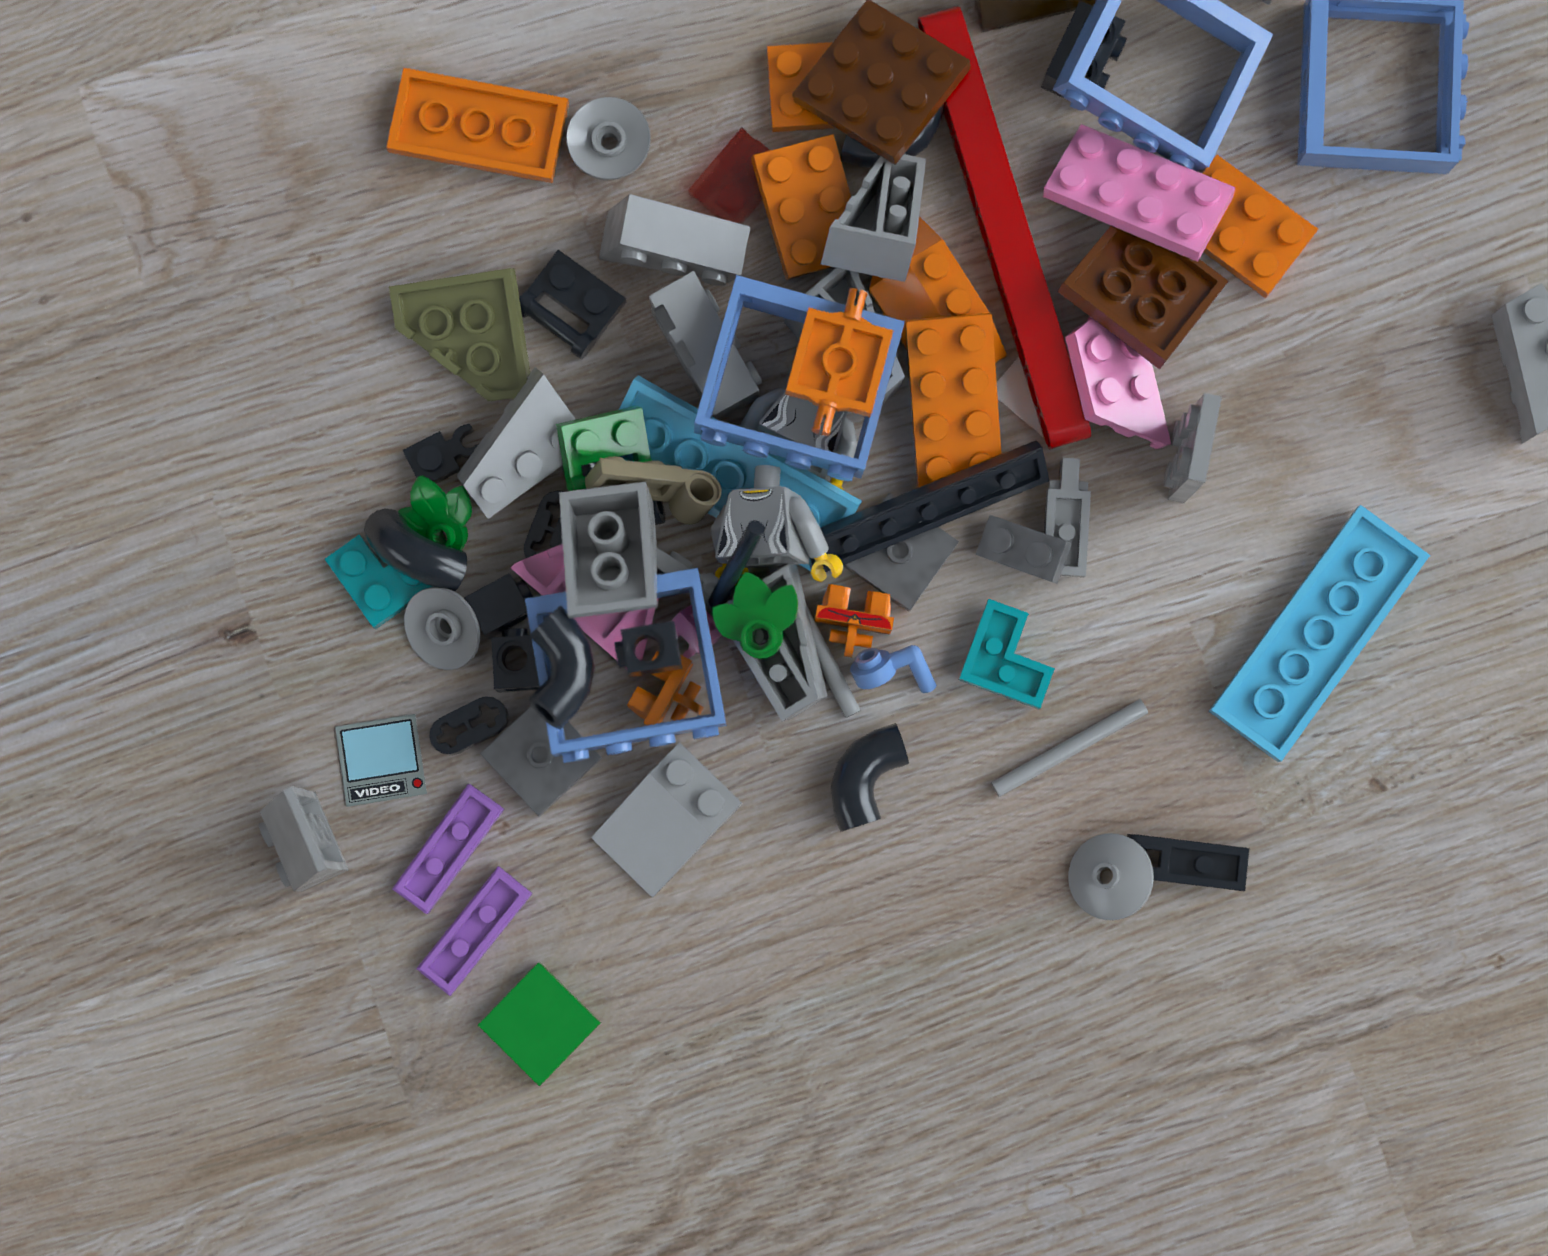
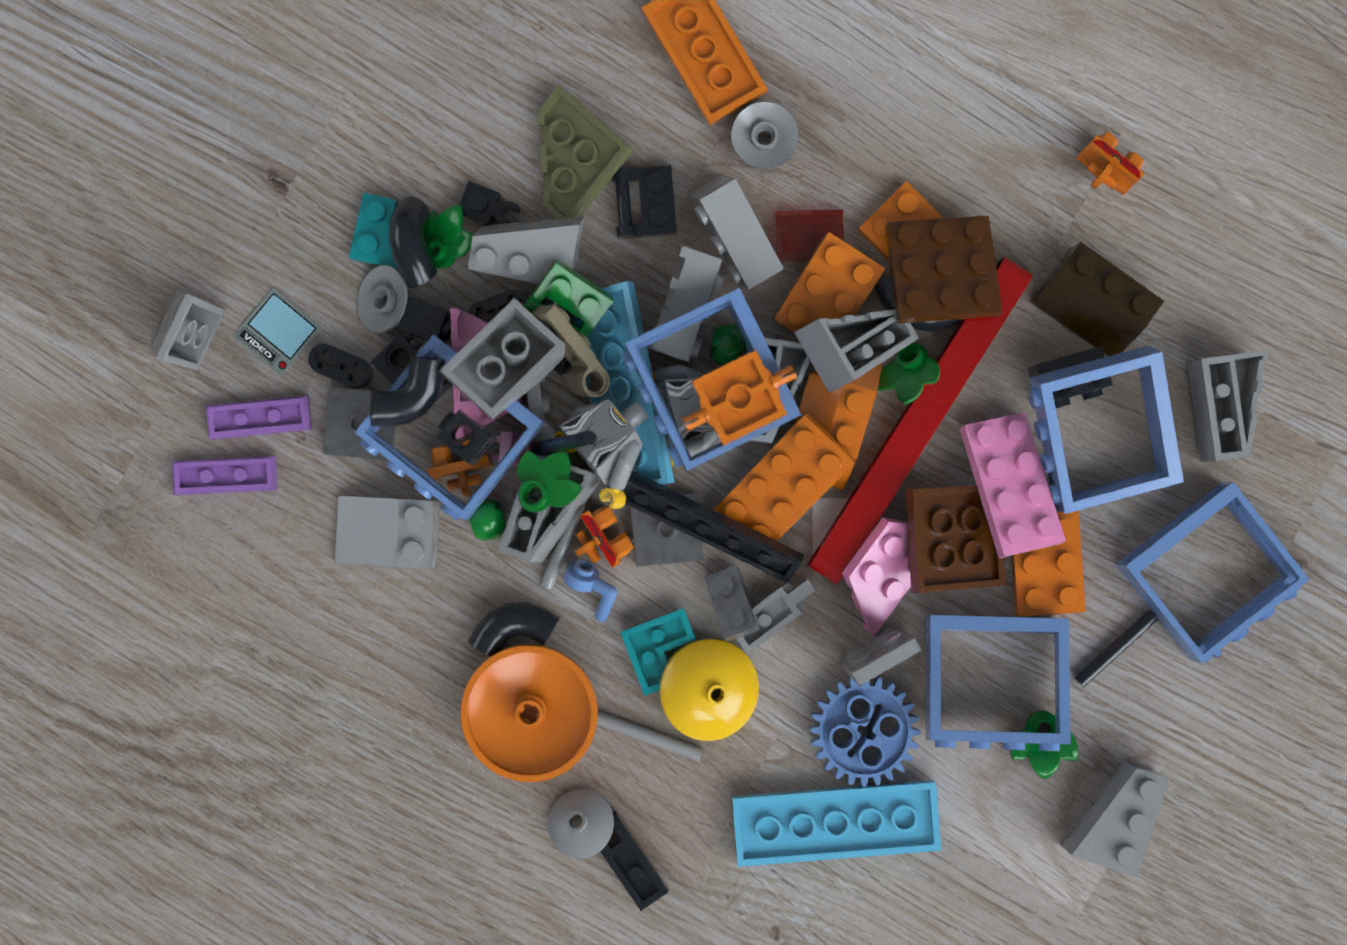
camera: 50 degrees right, 5 degrees up
green tile [478,962,602,1087] -> none
none -> orange dish [460,644,598,782]
none -> green piece [469,499,506,541]
none -> yellow dish [659,638,759,741]
none -> green piece [710,323,745,366]
none -> medium blue gear [809,676,921,787]
none -> green plate [878,343,940,404]
none -> medium blue window [926,615,1071,751]
none -> green plate [1010,710,1079,779]
none -> black bar [1074,610,1159,688]

